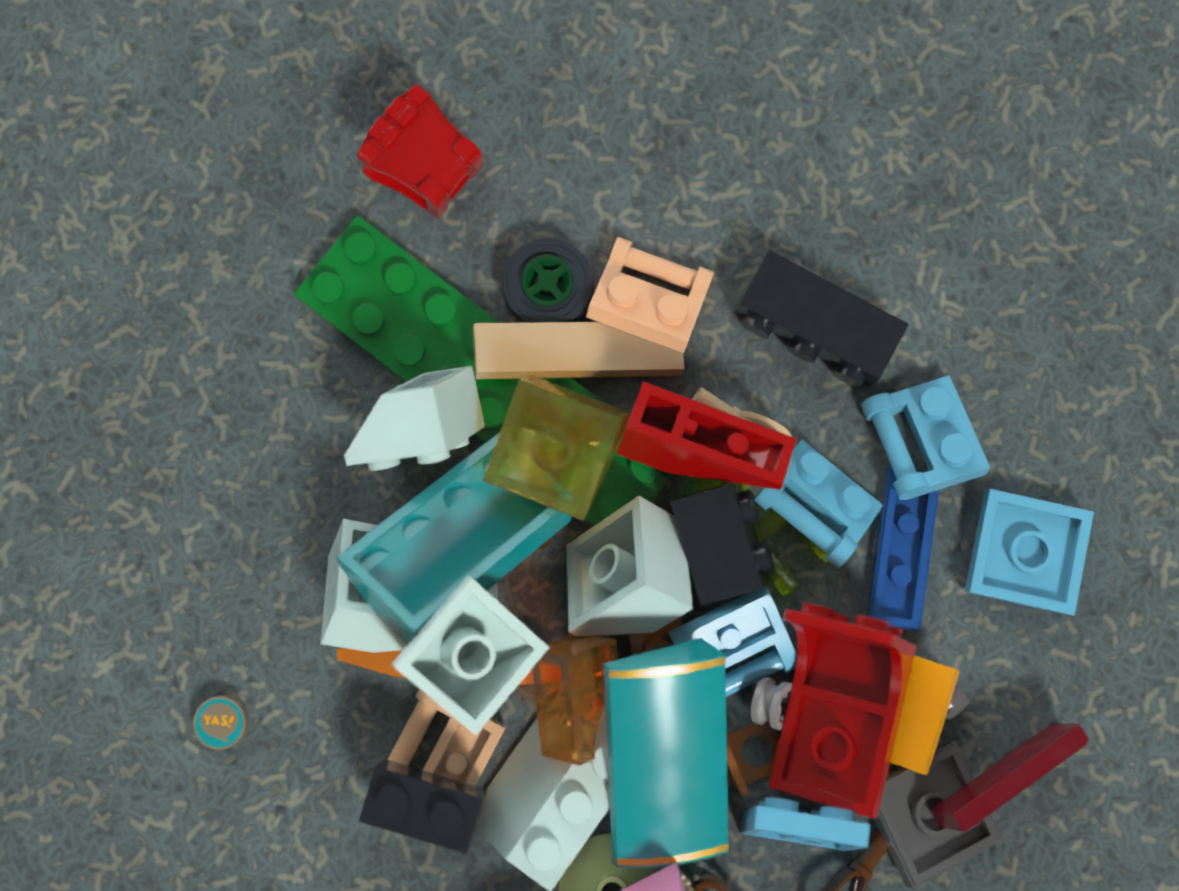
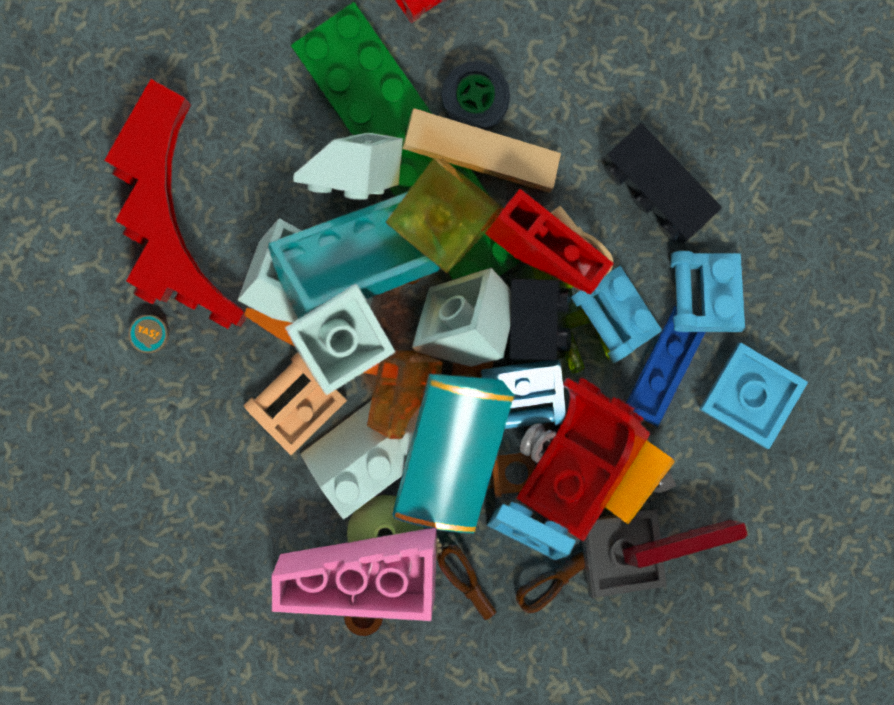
camera: 10 degrees right, 5 degrees up
black brick [358,759,488,854] -> none
light nougat plate [586,237,714,353] -> none
none -> red arch [104,79,247,329]

